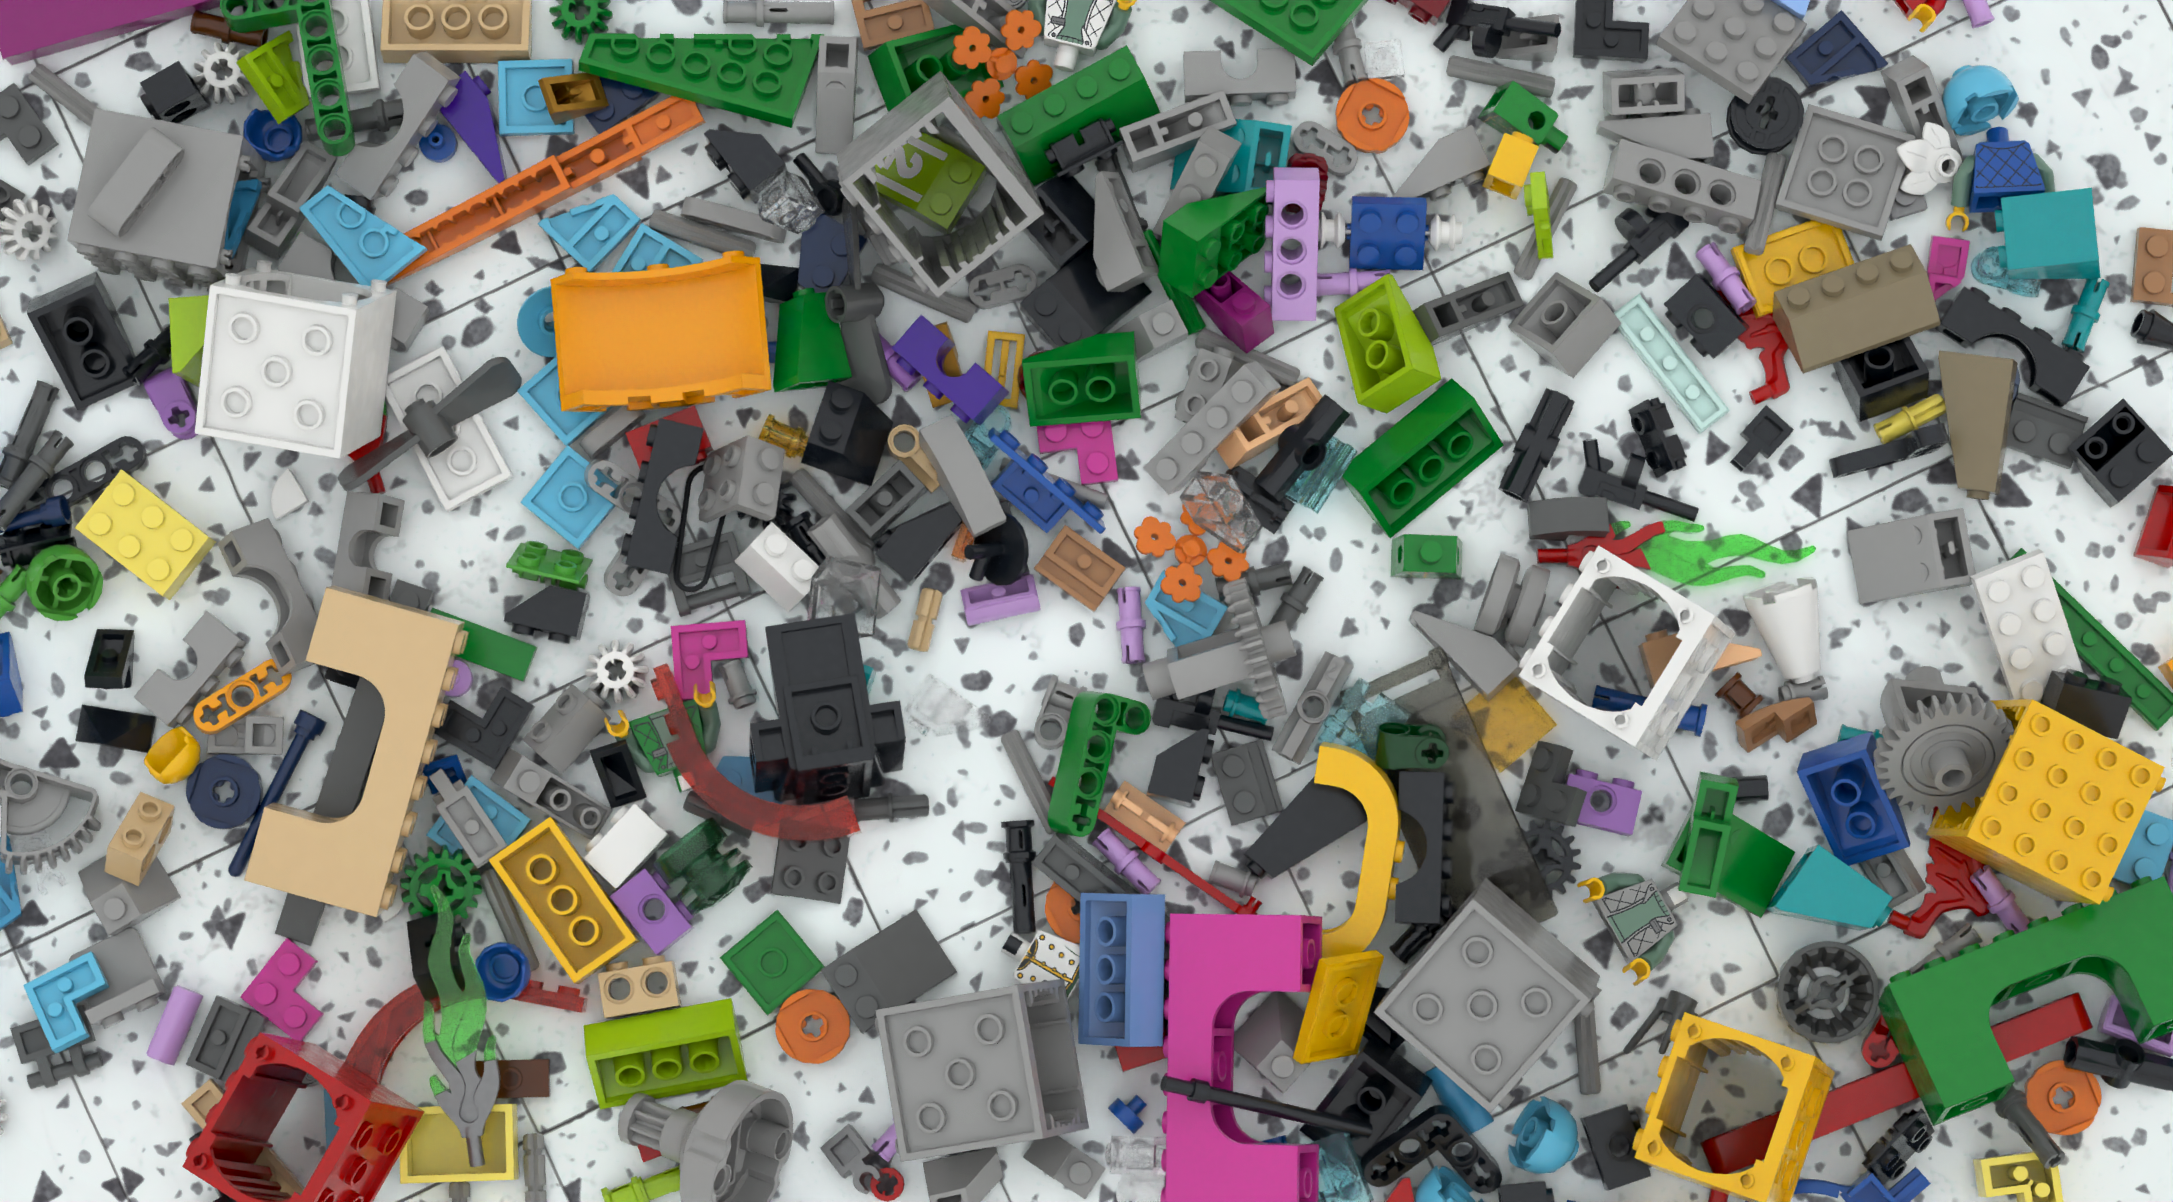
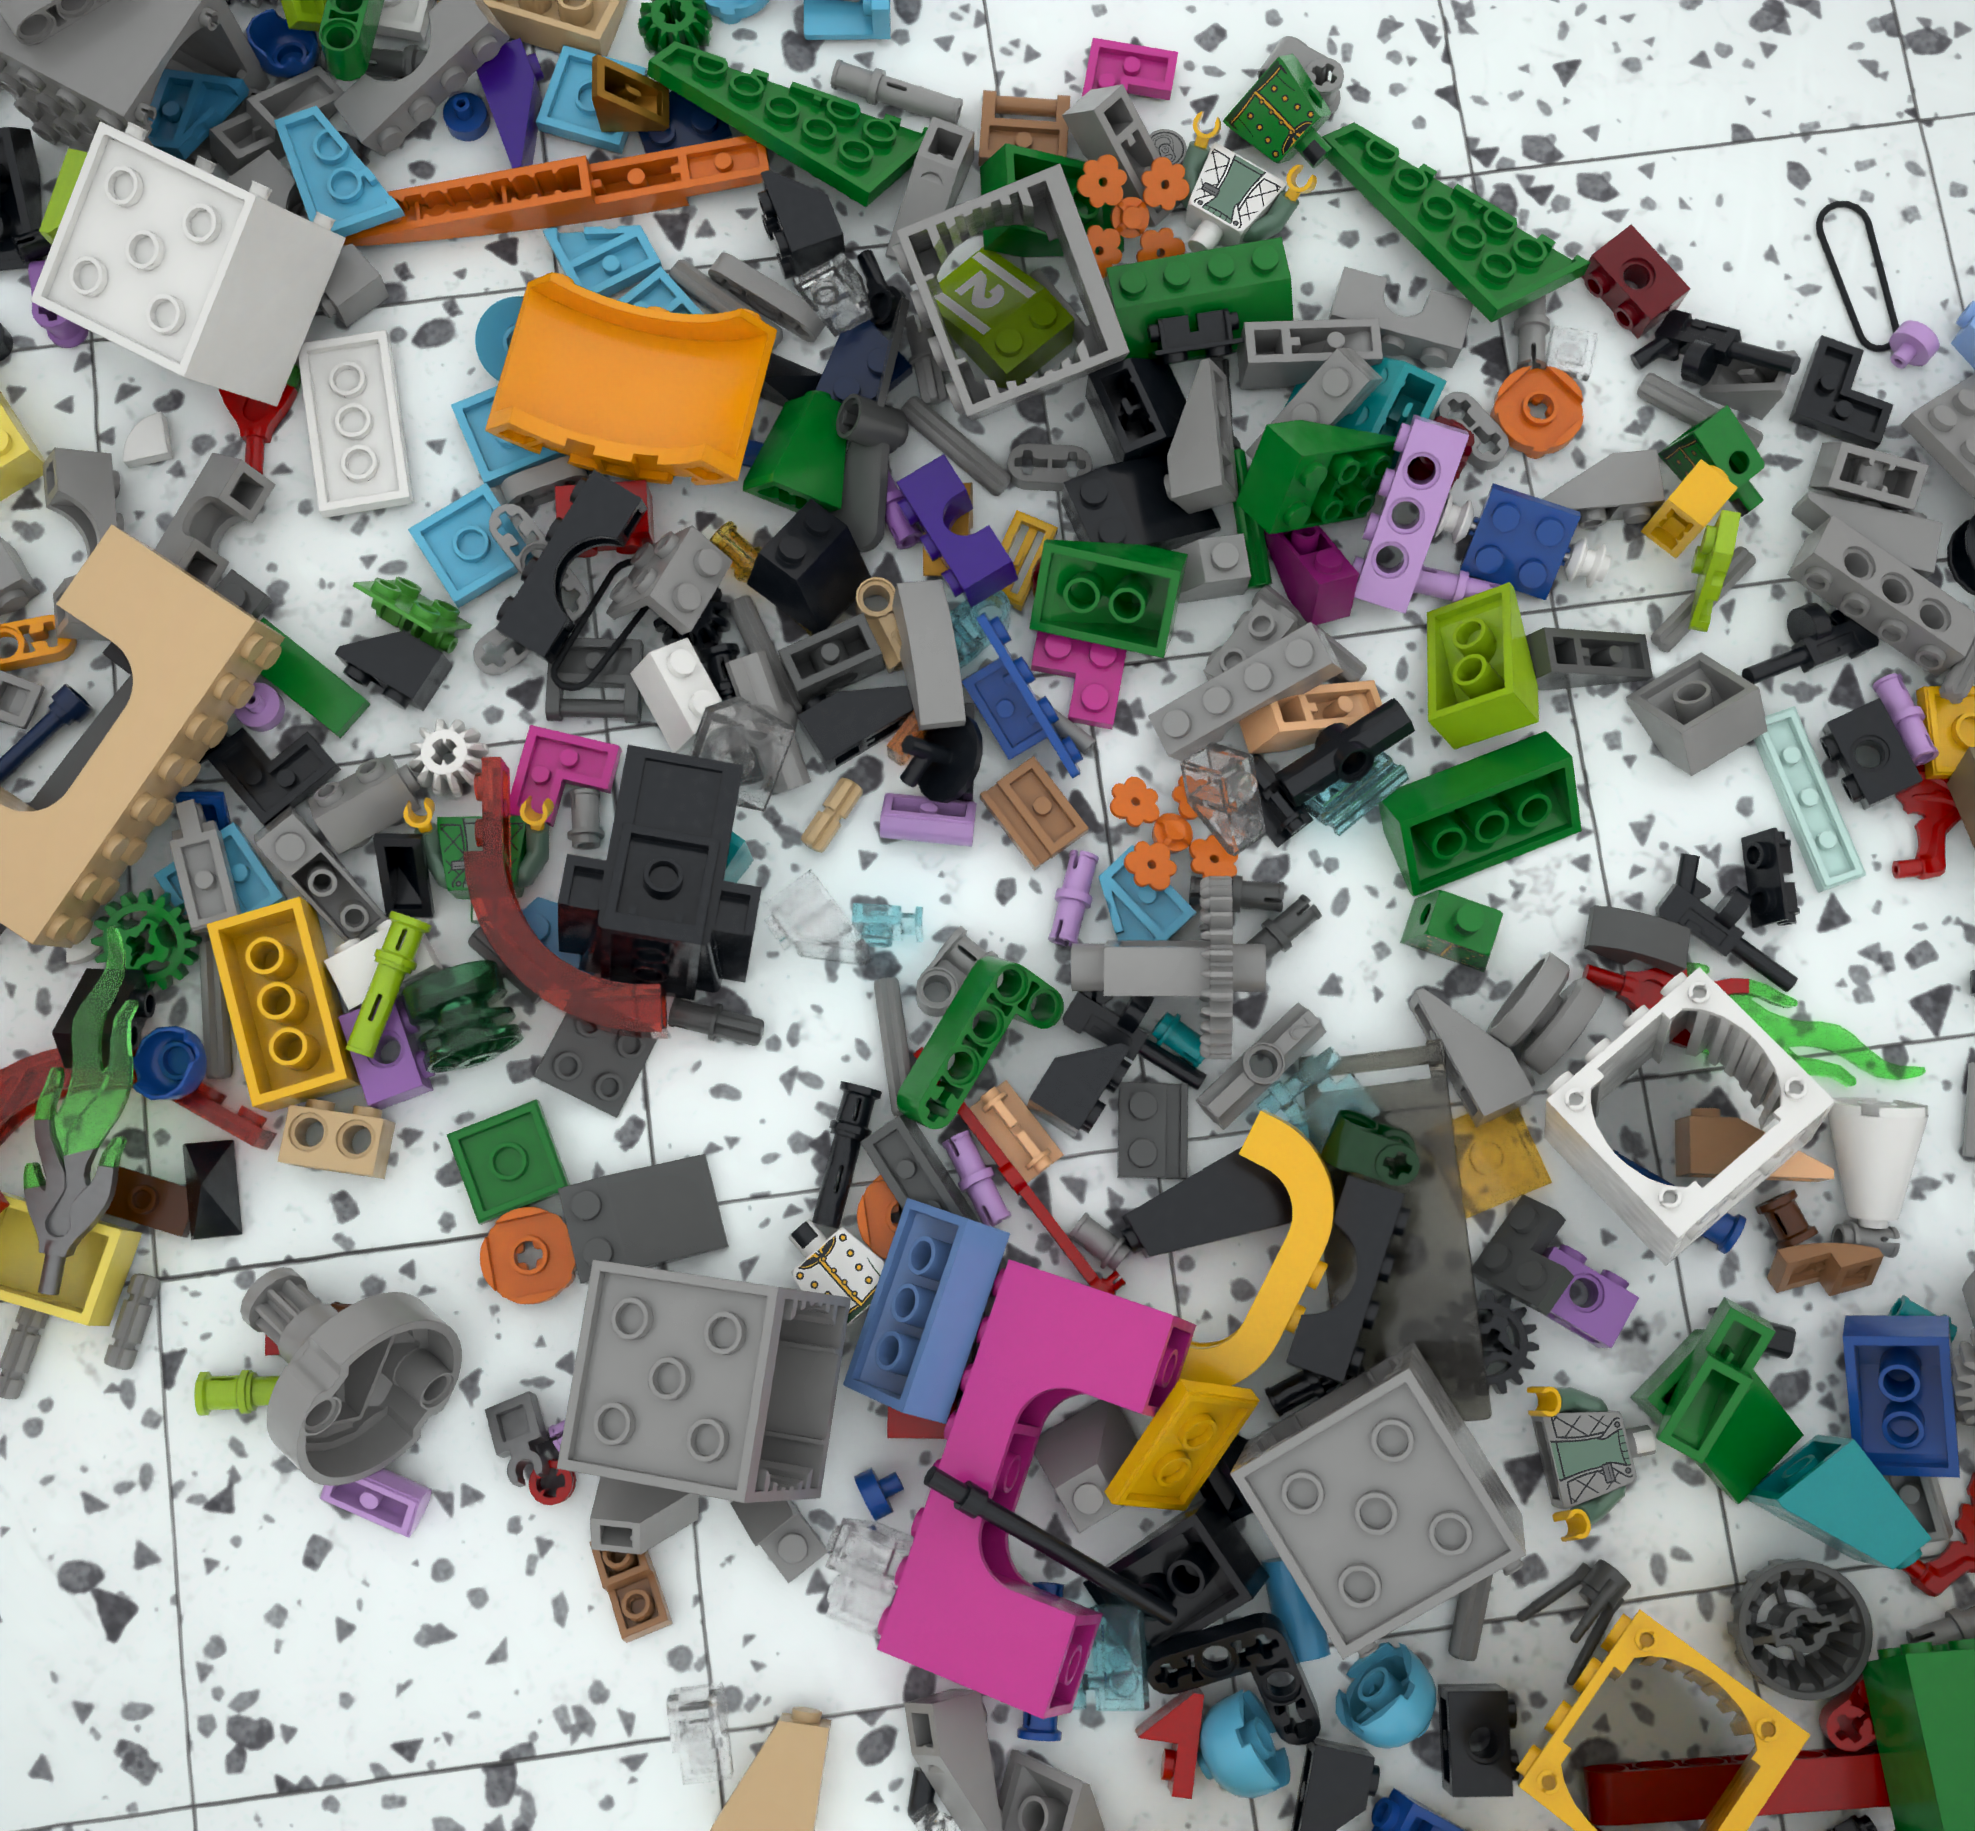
camera: 15 degrees right, 5 degrees down
dark grey piece [338,357,522,491] -> none
lime slope [583,998,748,1109] -> none
black piece [1498,388,1575,503] -> none
black plate [1730,405,1794,472] -> none
none -> black slope [183,1140,242,1240]
none -> lime pin [345,911,432,1058]
none -> clear light blue plate [852,903,924,948]

